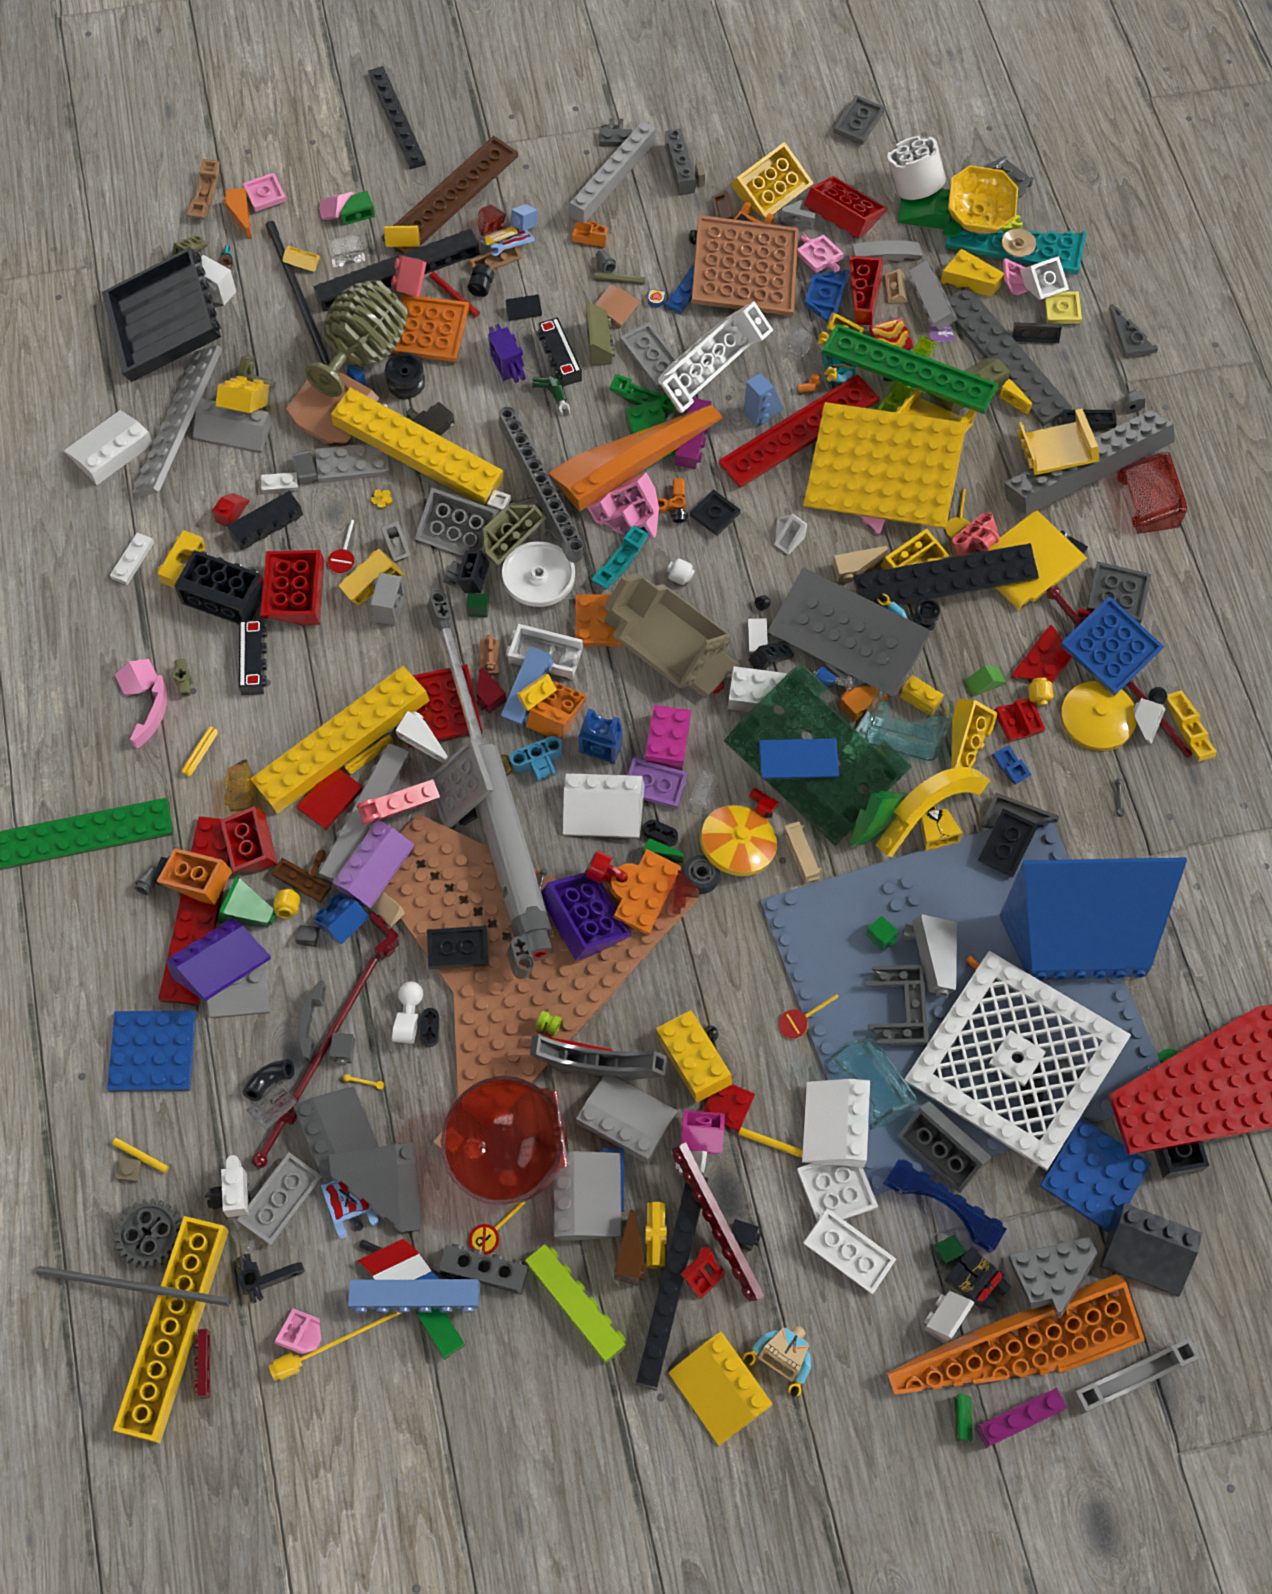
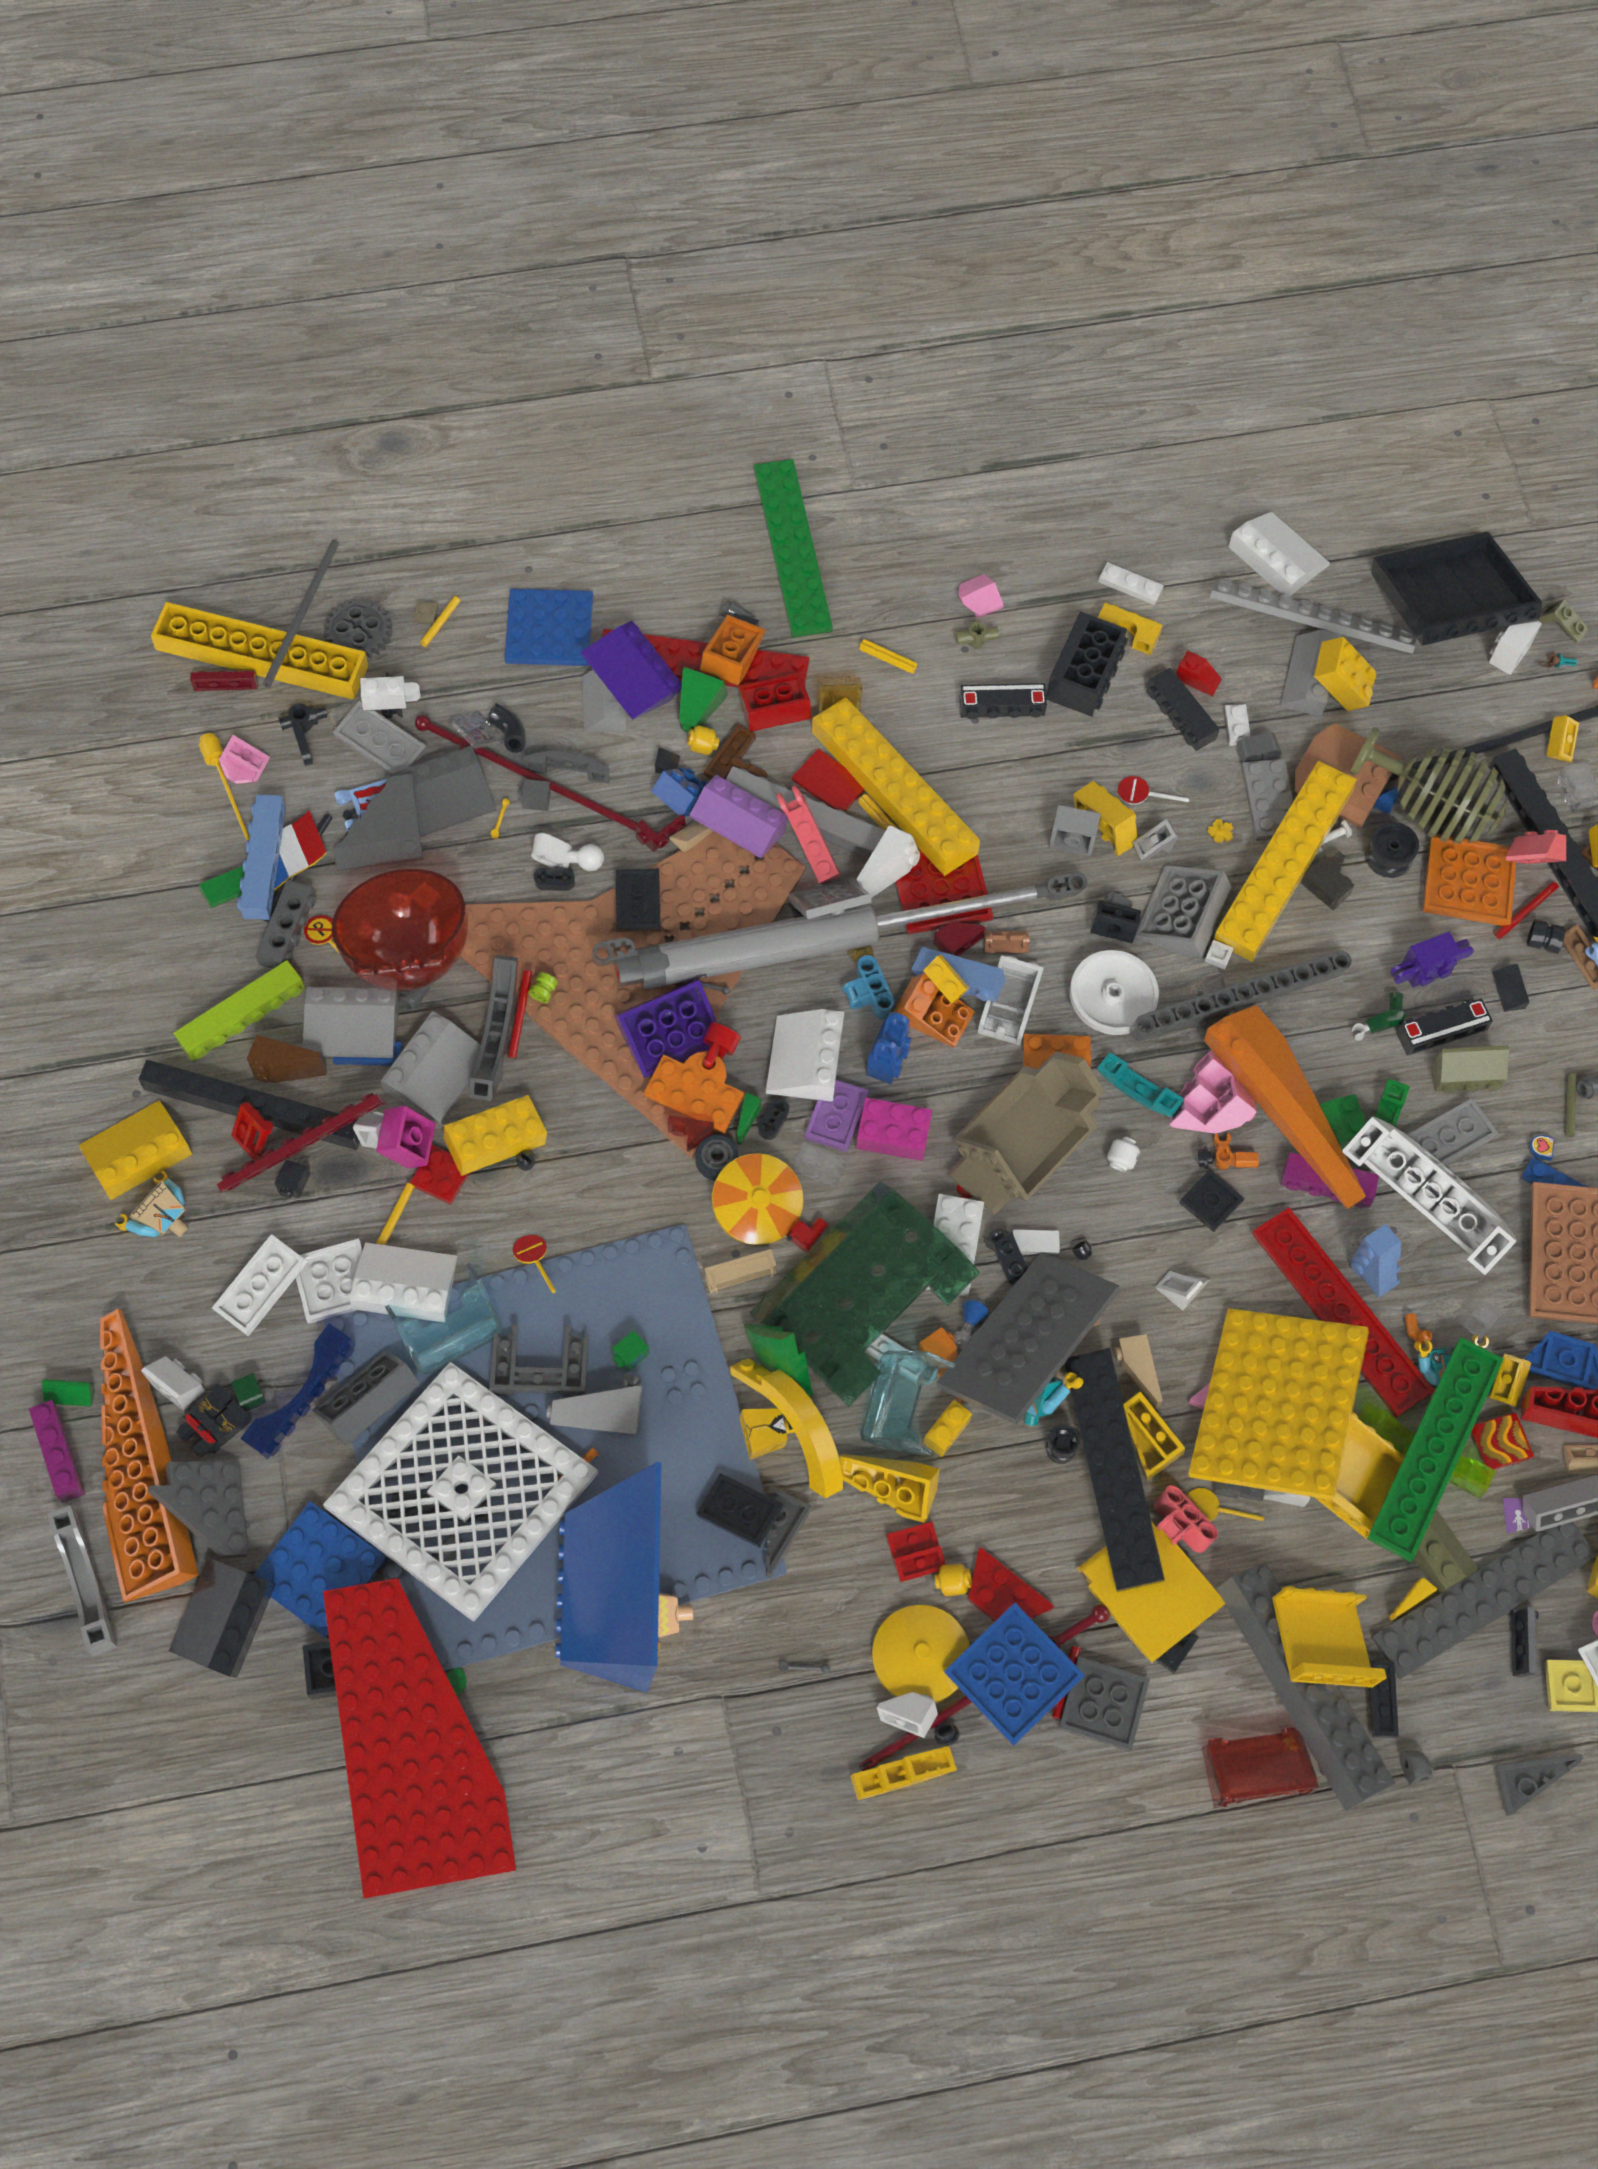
camera: 90 degrees right, 0 degrees up
bright pink slope [130,675,167,749] -> none
olive bracket [237,355,276,387] -> none
red slope [260,550,325,625] -> none
dark green piece [467,593,489,618] -> none
olive wedge [482,504,547,566] -> none
nougat slope [595,284,640,328] -> none
yellow piece [645,1202,667,1269] -> none
blue tile [759,738,839,780] -> none
bright green slope [965,665,1007,697] -> none
blue slope [991,745,1031,785] -> none

